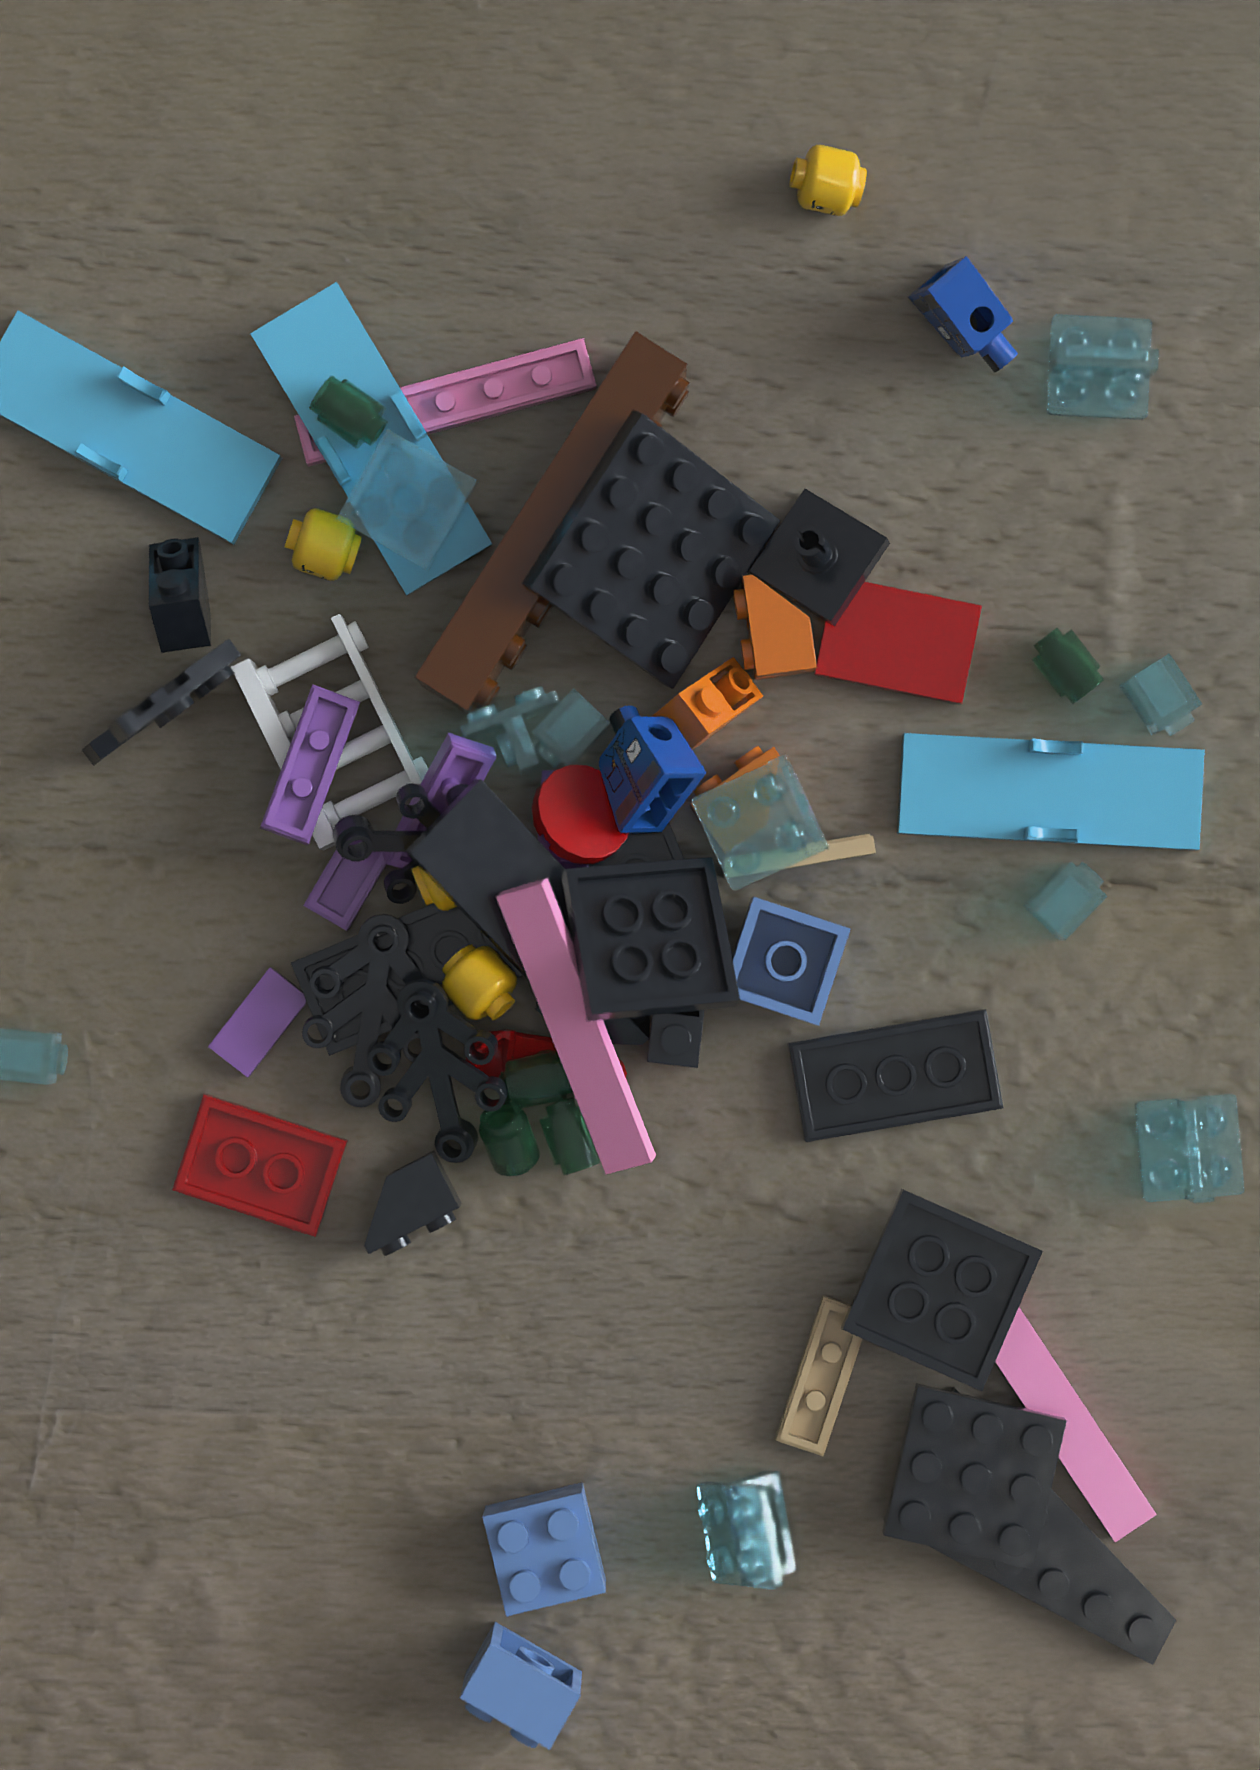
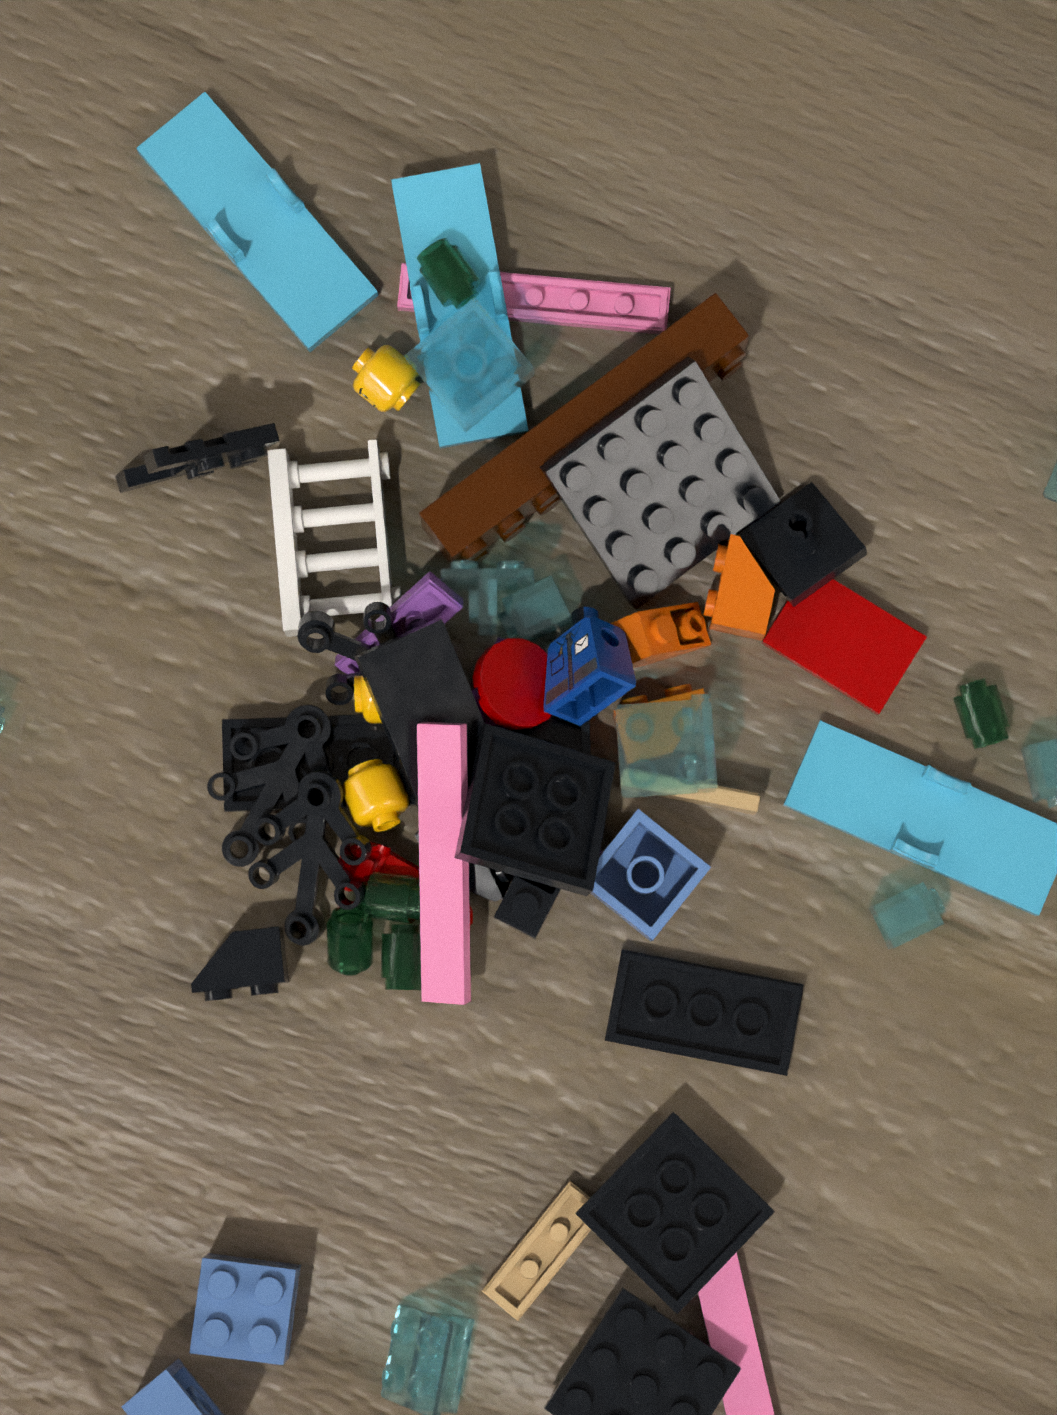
camera: 30 degrees right, 5 degrees down
black slope [149,537,211,653] -> none
red tile [172,1094,348,1237] -> none
medium lavender tile [208,967,307,1077] -> none
medium lavender tile [260,684,360,846] -> none
medium lavender tile [303,840,387,931] -> none
yellow head [789,145,867,216] -> none
blue torso [908,256,1018,373] -> none
clear light blue bracket [1135,1094,1245,1203] -> none

